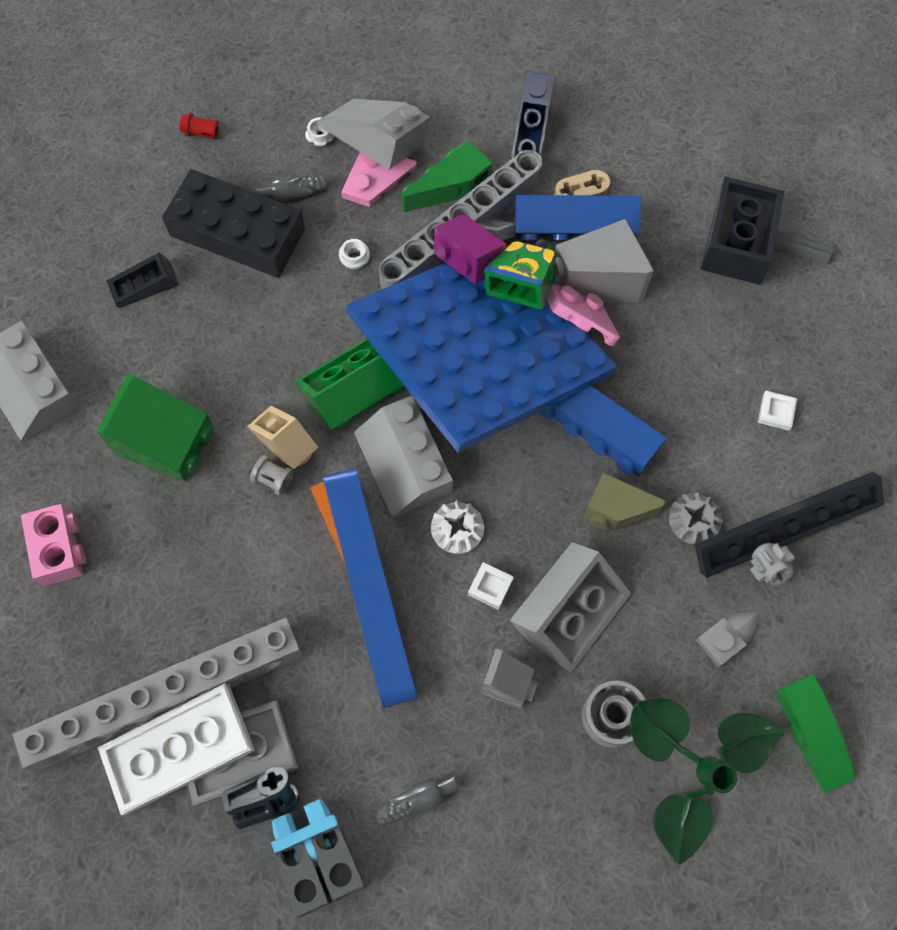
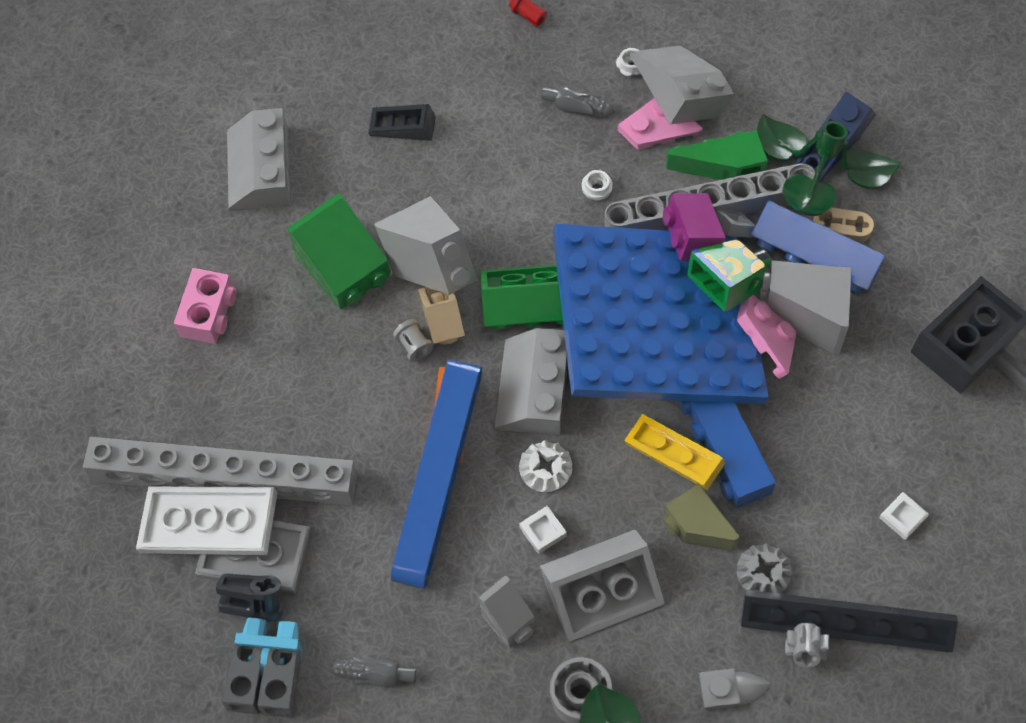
camera: 35 degrees right, 5 degrees down
black brick [162,169,305,278] -> none
none -> light grey slope [374,196,478,295]
none -> yellow plate [624,414,726,490]
none -> dark green plant [757,114,901,216]

